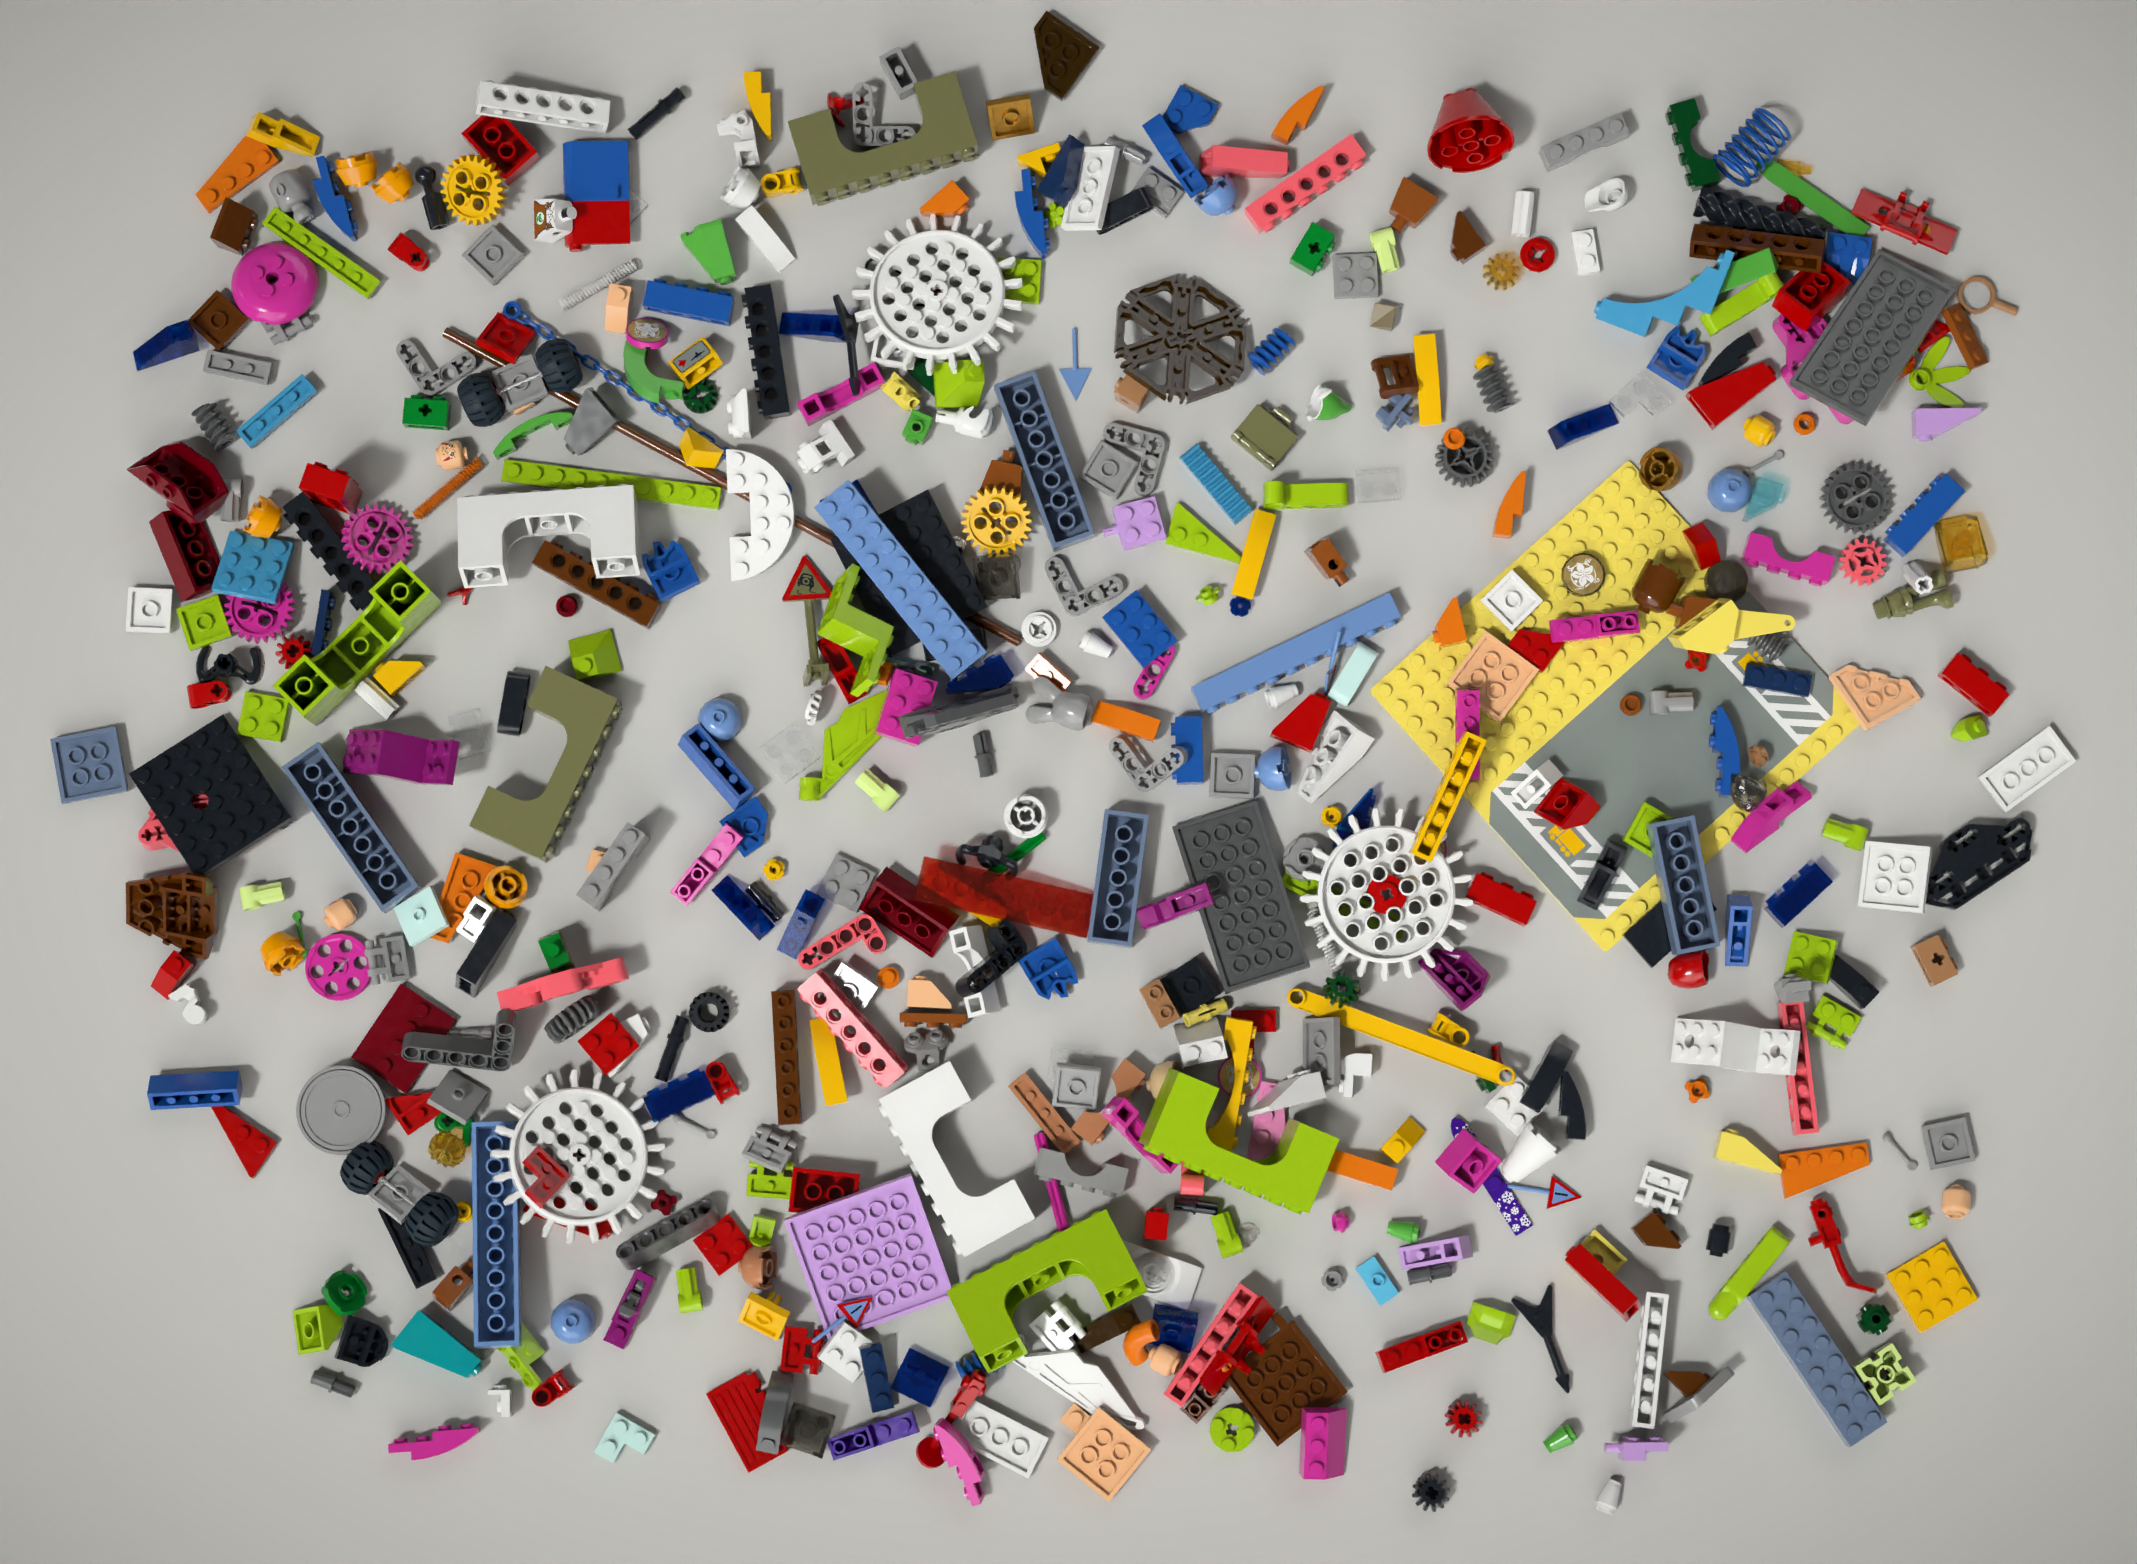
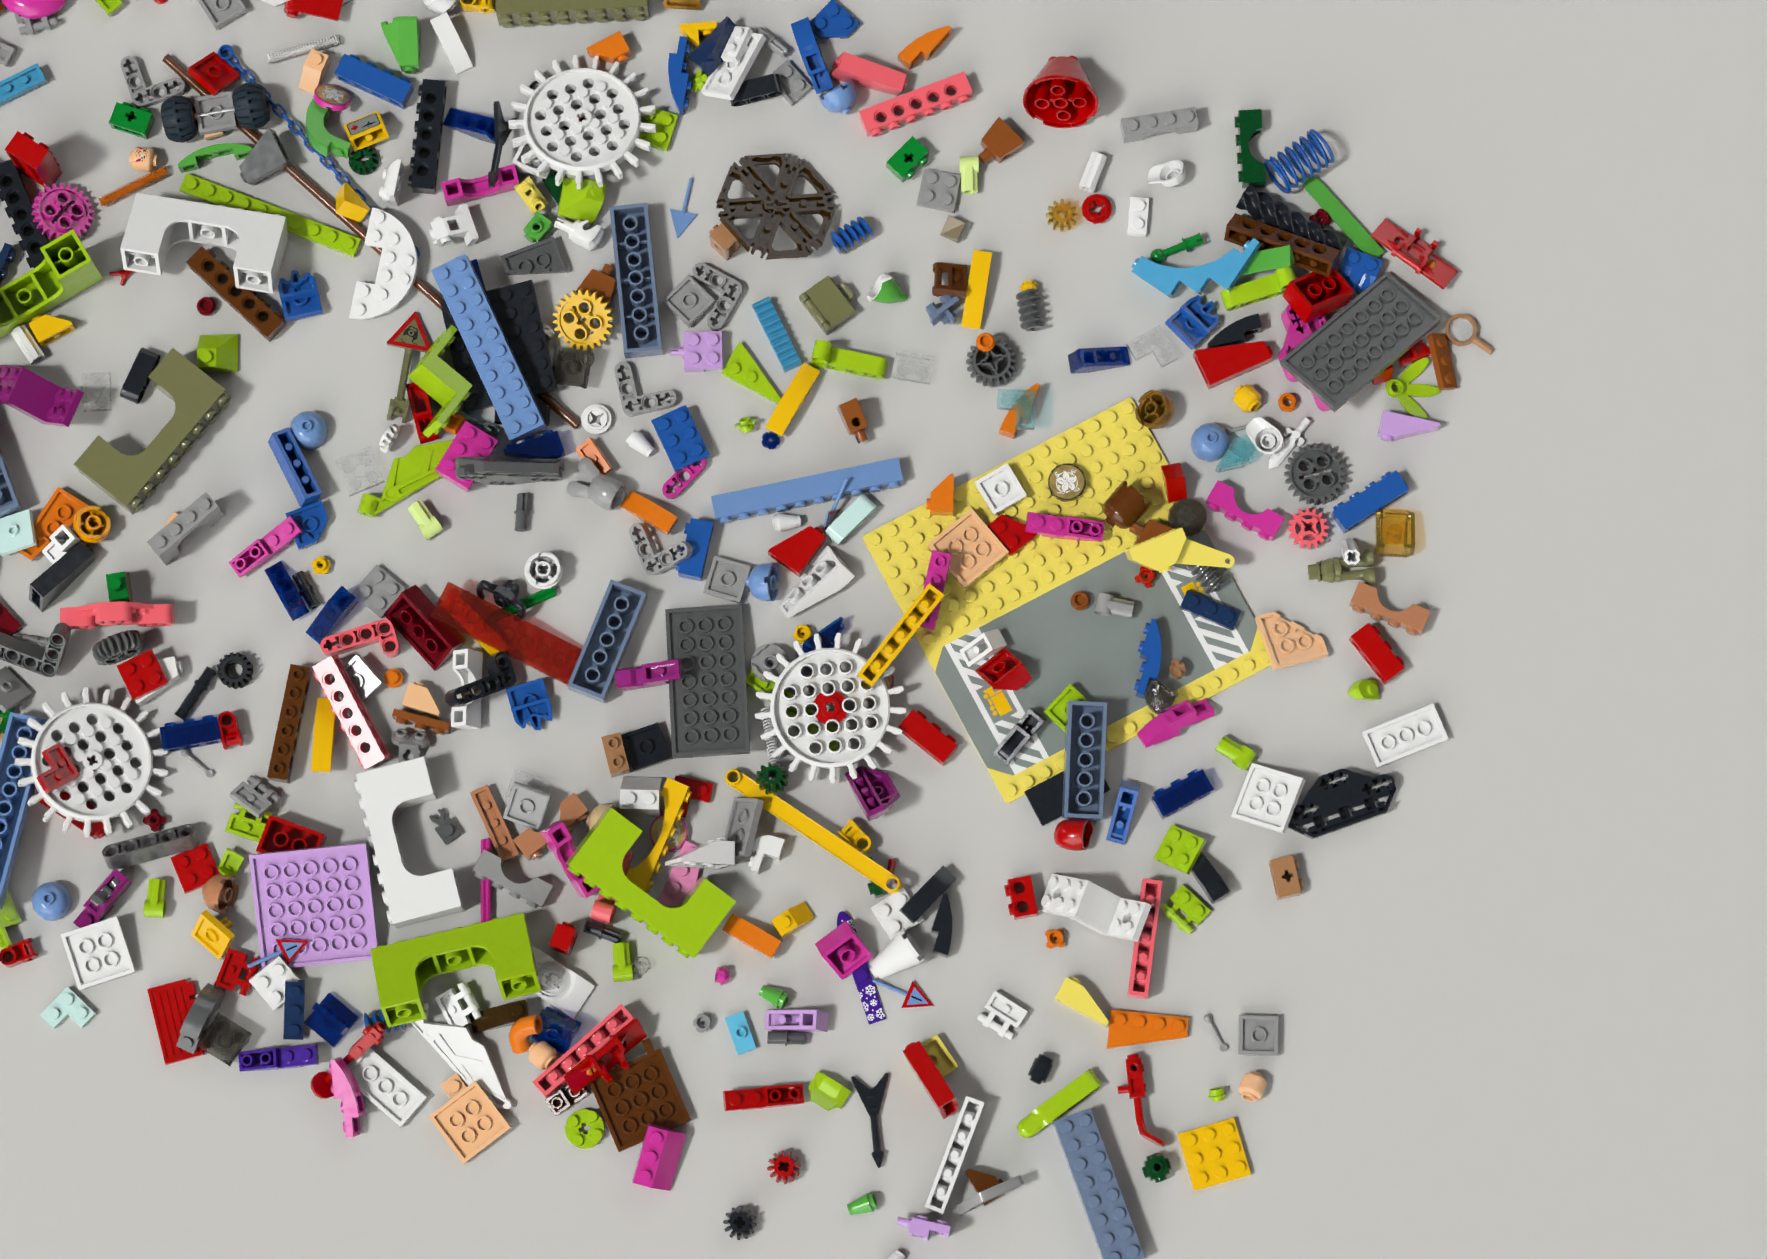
camera: 15 degrees right, 5 degrees down
light yellow pin [1182,998,1228,1027] -> none
reddish brown slope [1450,210,1486,265] -> none
reddish brown slope [1630,1211,1682,1249] -> none
light grey slope [1774,974,1812,1004] -> none
clear yellow bar [1777,159,1811,178] -> none
yellowish green brick [1851,1343,1917,1405] -> none
none -> white plate [61,916,135,990]
none -> dark grey plate [429,809,462,845]
none -> dark grey wing [500,236,567,275]
none -> white plate [721,26,753,63]
none -> clear light blue plate [997,389,1036,430]
none -> red brick [1004,875,1038,920]
none -> green pin [1150,232,1204,264]
none -> white cap [1246,417,1283,455]
none -> white sword [1269,417,1311,469]
none -> nougat arch [1349,581,1431,636]

